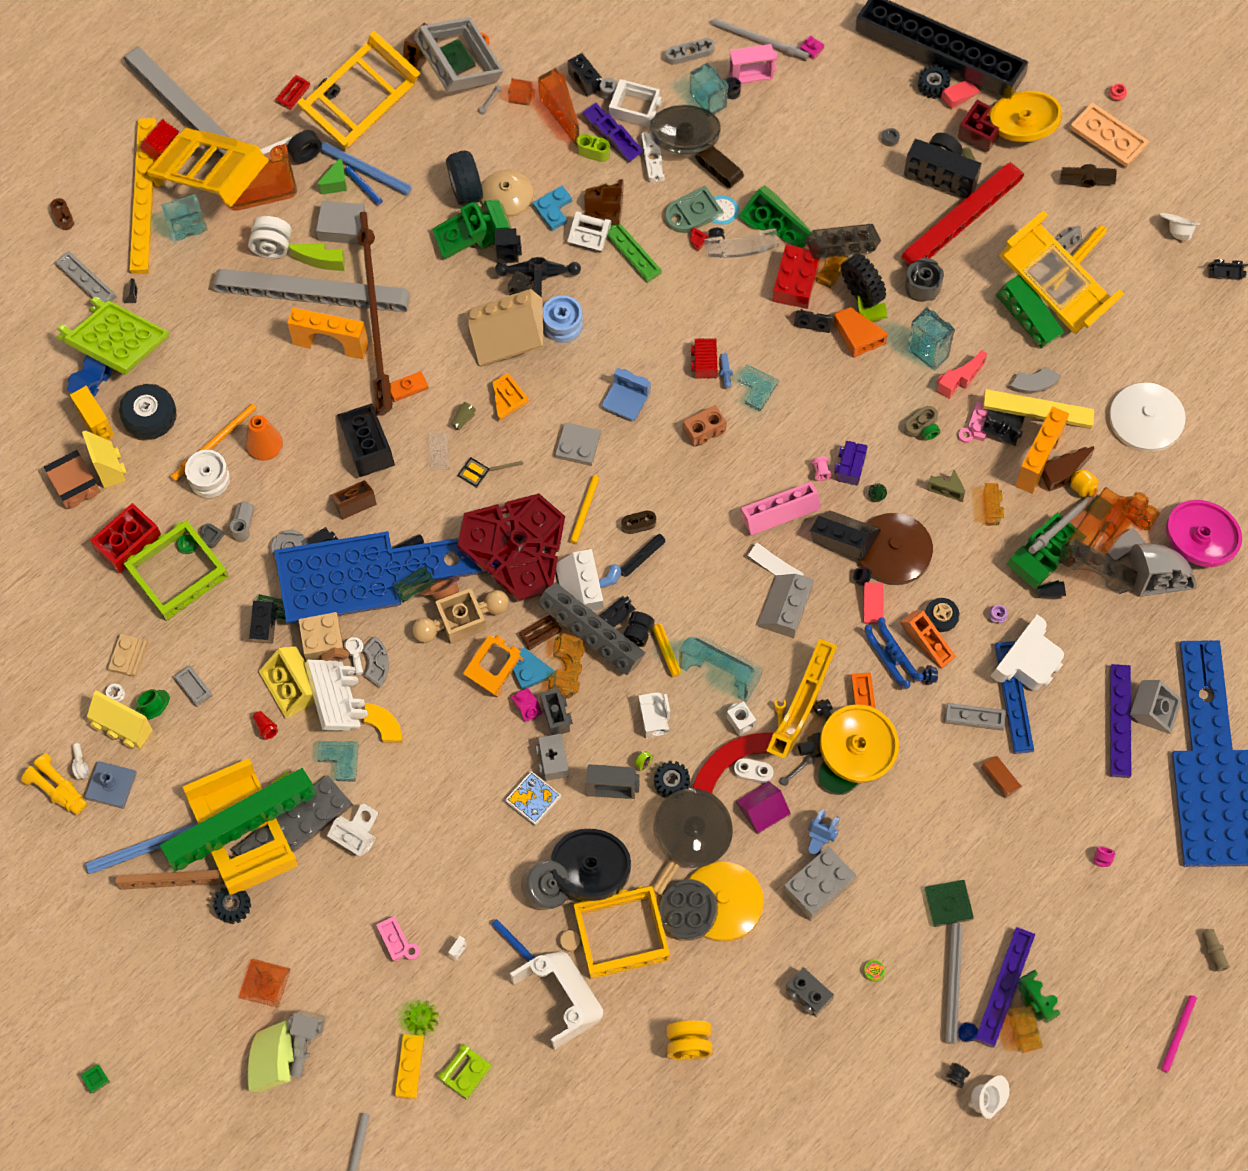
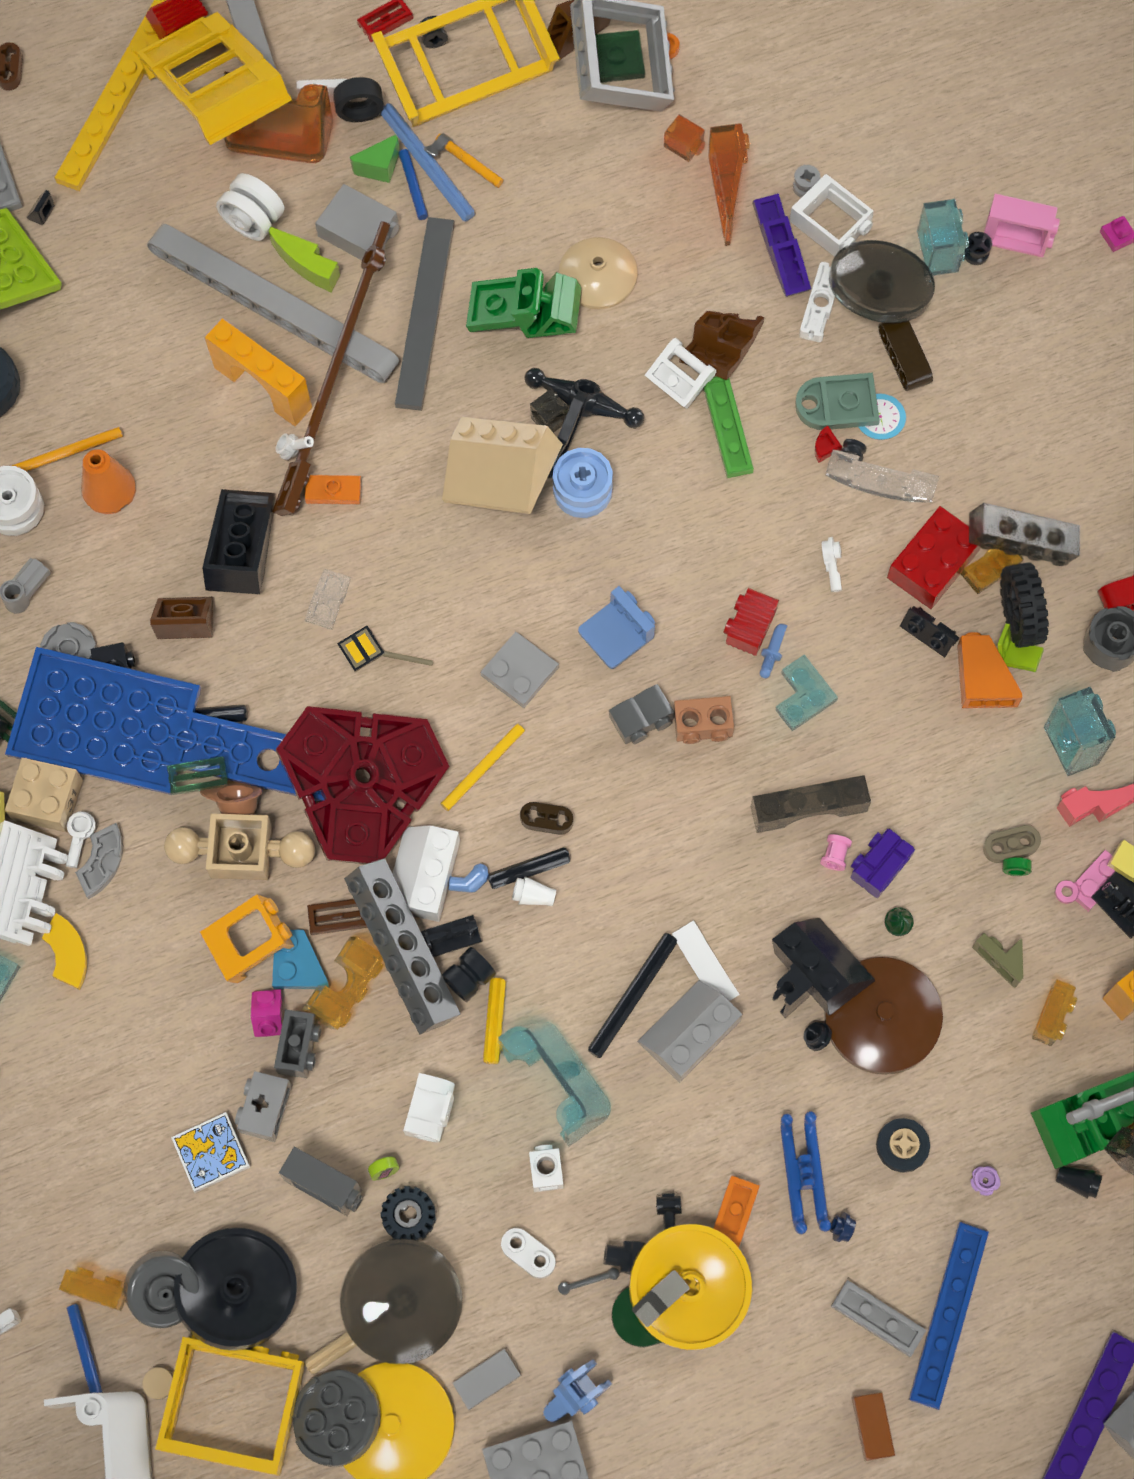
camera: 25 degrees right, 5 degrees up
clear light blue brick [161,194,208,241] -> none
medium nougat tile [321,647,349,662] -> none
black wheel [446,150,483,206] -> none
olive cone [451,402,476,430] -> none
light grey hinge [479,85,502,114] -> none
light orange wing [493,373,529,421] -> none
black brick [495,228,522,264] -> none
dark azure plate [532,186,572,231] -> none
black brick [568,53,602,97] -> none
lime beam [577,134,610,162] -> none
light grey beam [666,38,714,65] -> none
red tile [692,732,774,798] -> none
light grey bar [712,18,809,60] -> none
magenta slope [736,781,791,834] -> none
green wedge [738,185,815,248] -> none
bright pink brick [741,482,821,535] -> none
yellow arch [767,638,838,759] -> none
yellow hand [774,700,786,728] -> none
coral slope [863,582,884,624] -> none
orange slope [900,610,956,668] -> none
white brick [991,615,1064,690] -> none
none -> clear yellow piece [59,1266,125,1311]
none -> white plate [276,433,314,460]
none -> dark grey tile [395,217,454,411]
none -> light orange piece [424,133,504,188]
none -> light grey tile [452,1349,521,1410]
none -> white cone [512,877,556,906]
none -> black axle [588,933,677,1058]
none -> dark grey brick [609,684,674,744]
none -> clear smoke sticker [632,1271,690,1327]
none -> clear smoke arch [750,775,871,833]
none -> black hinge [772,963,814,1018]
none -> white plate [822,537,842,592]

